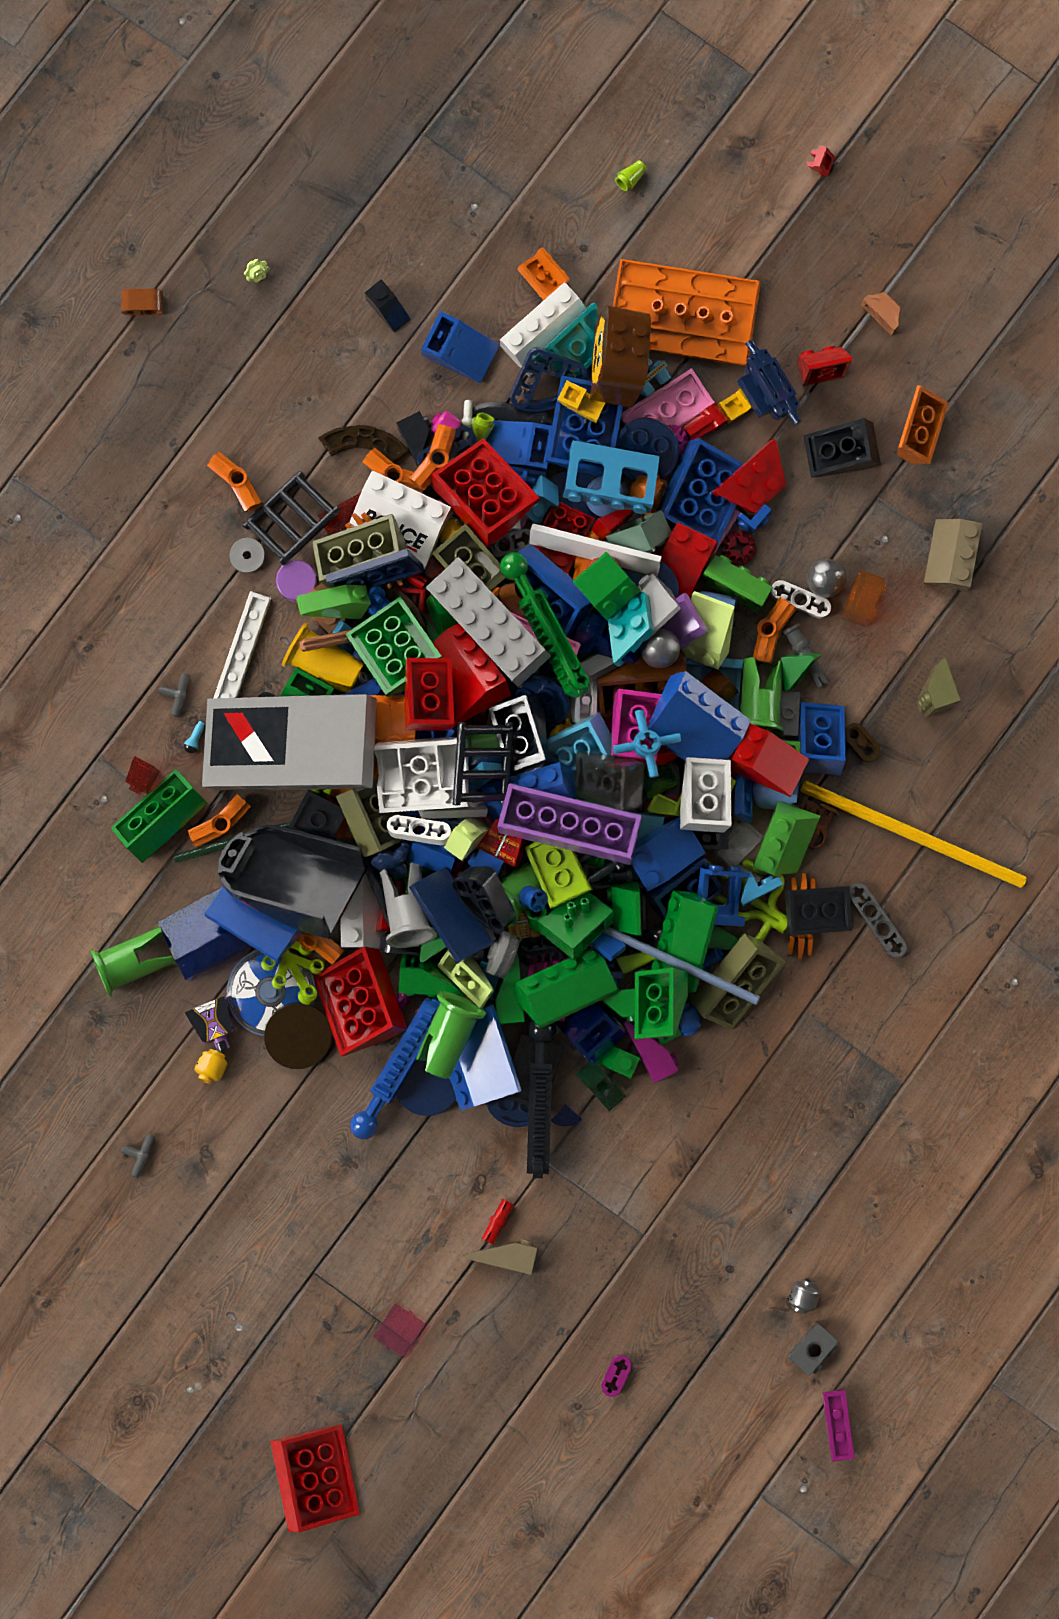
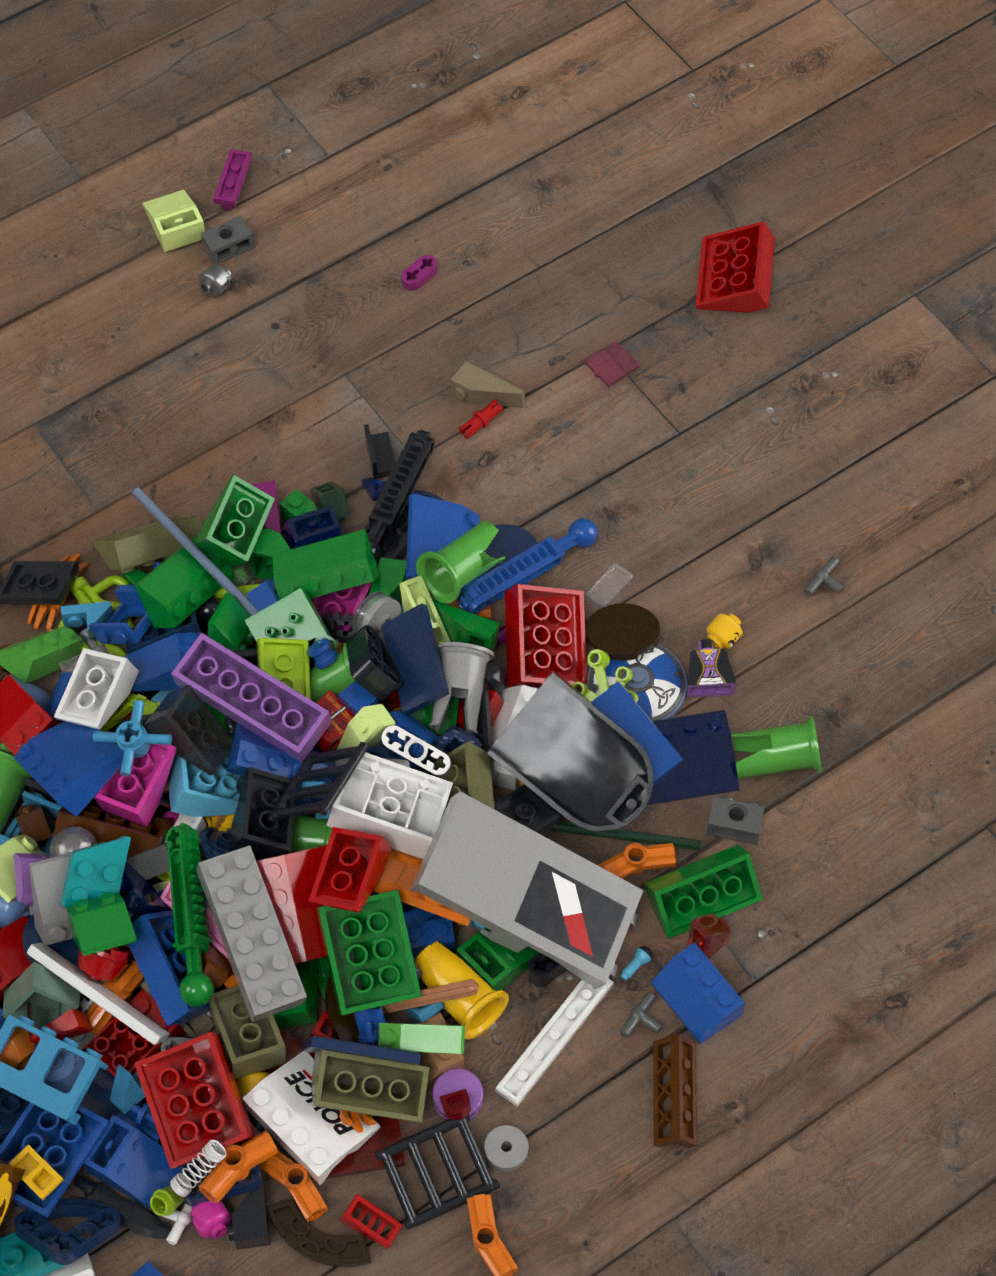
camera: 160 degrees left, 25 degrees down
none -> yellowish green slope [142,190,205,252]
none -> white piece [170,1140,226,1197]
none -> red slope [339,1194,403,1250]
none -> black panel [364,424,395,479]
none -> dark red tile [439,1089,471,1120]
none -> clear tile [585,562,634,609]
none -> blue slope [651,942,745,1045]
none -> reddish brown fence [653,1034,697,1148]
none -> dark grey brick [706,796,764,845]

